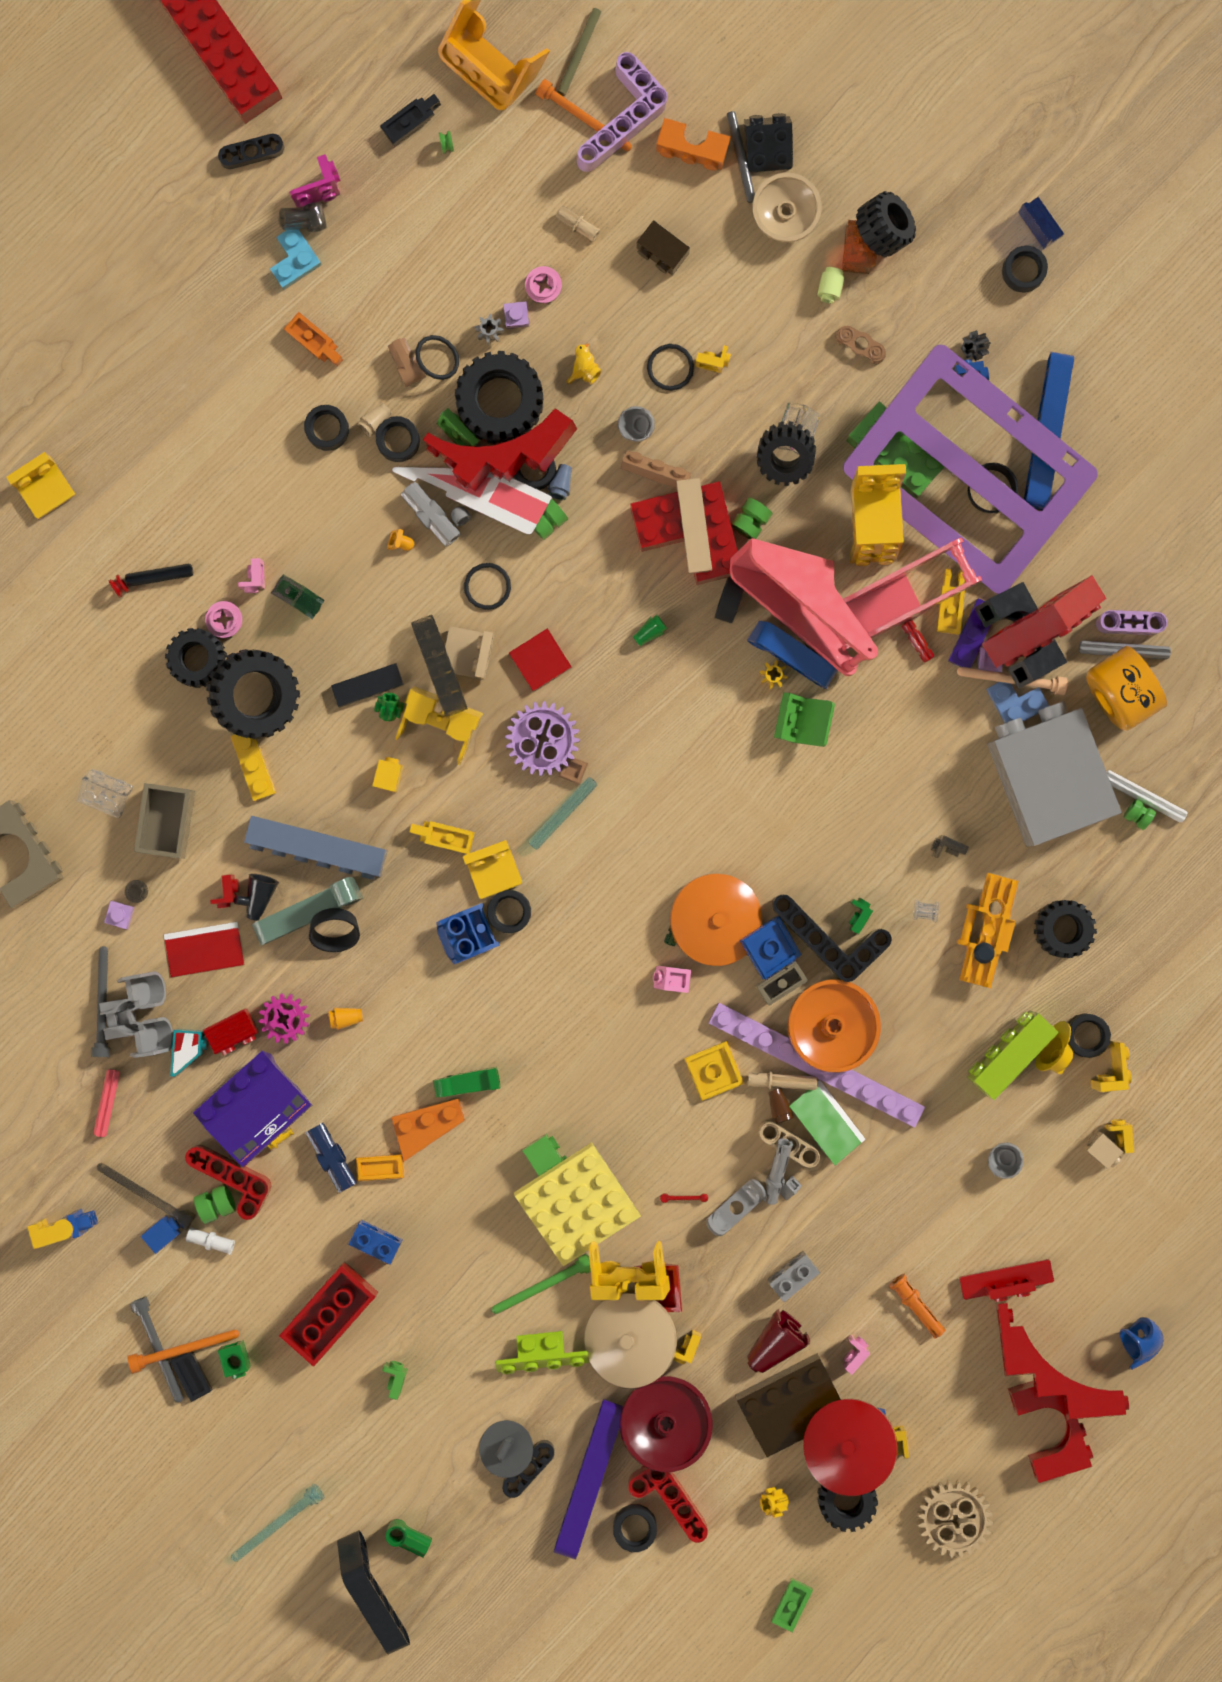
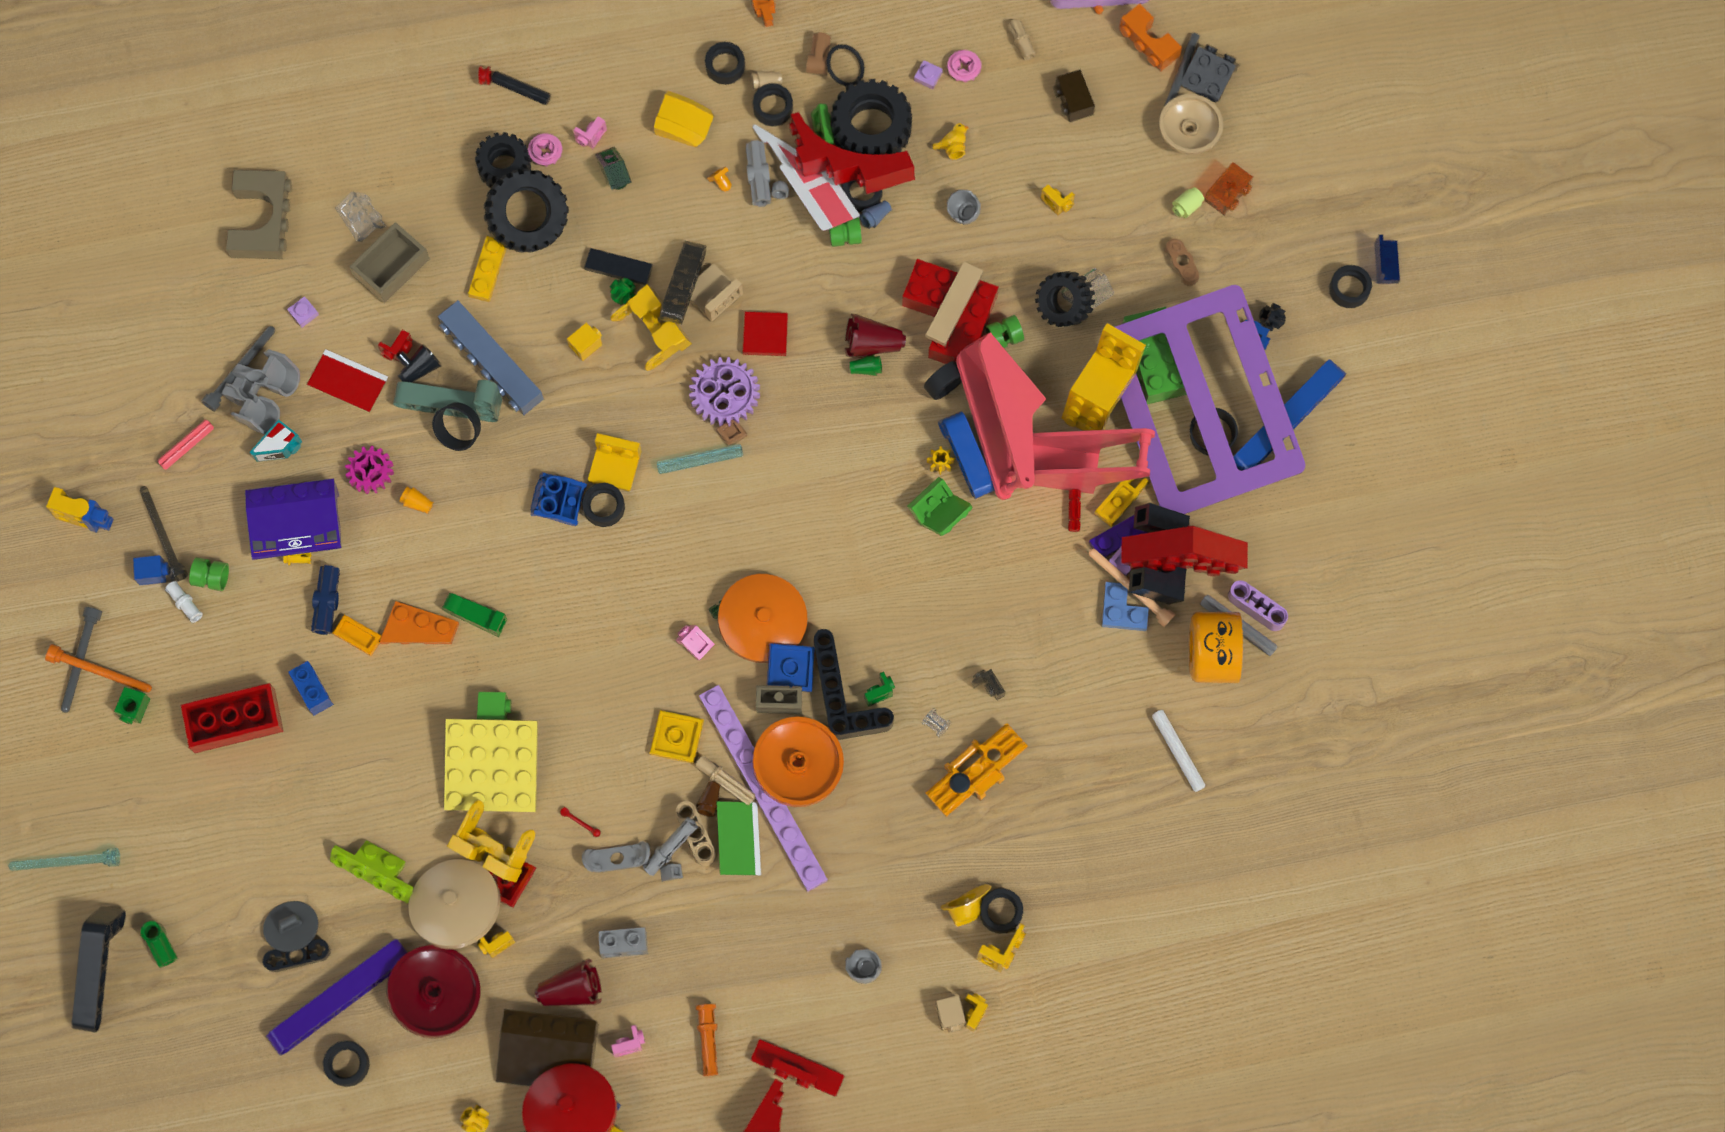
camera: 30 degrees right, 15 degrees down
clear smoke plate [125,880,148,903] -> none
black tile [170,1351,213,1402] -> none
red beam [185,1145,272,1220] -> none
red brick [203,1008,259,1056] -> none
bright green bracket [382,1361,408,1400] -> none
yellow hinge [409,821,475,854] -> none
black piece [464,563,511,610] -> none
light grey gear [475,314,504,345] -> none
bright green piece [492,1253,591,1314] -> none
medium nougat plate [620,451,692,489] -> none
red beam [628,1466,708,1543] -> none
black piece [647,343,694,391] -> none
black tyre [856,191,916,257] -> none
lime brick [967,1011,1059,1100] -> none
light grey brick [987,701,1122,847] -> none
black tyre [1034,900,1097,958] -> none
bright green wheel [1123,799,1156,831] -> none
none -> yellow slope [654,91,714,147]
none -> dark red cone [845,313,906,357]

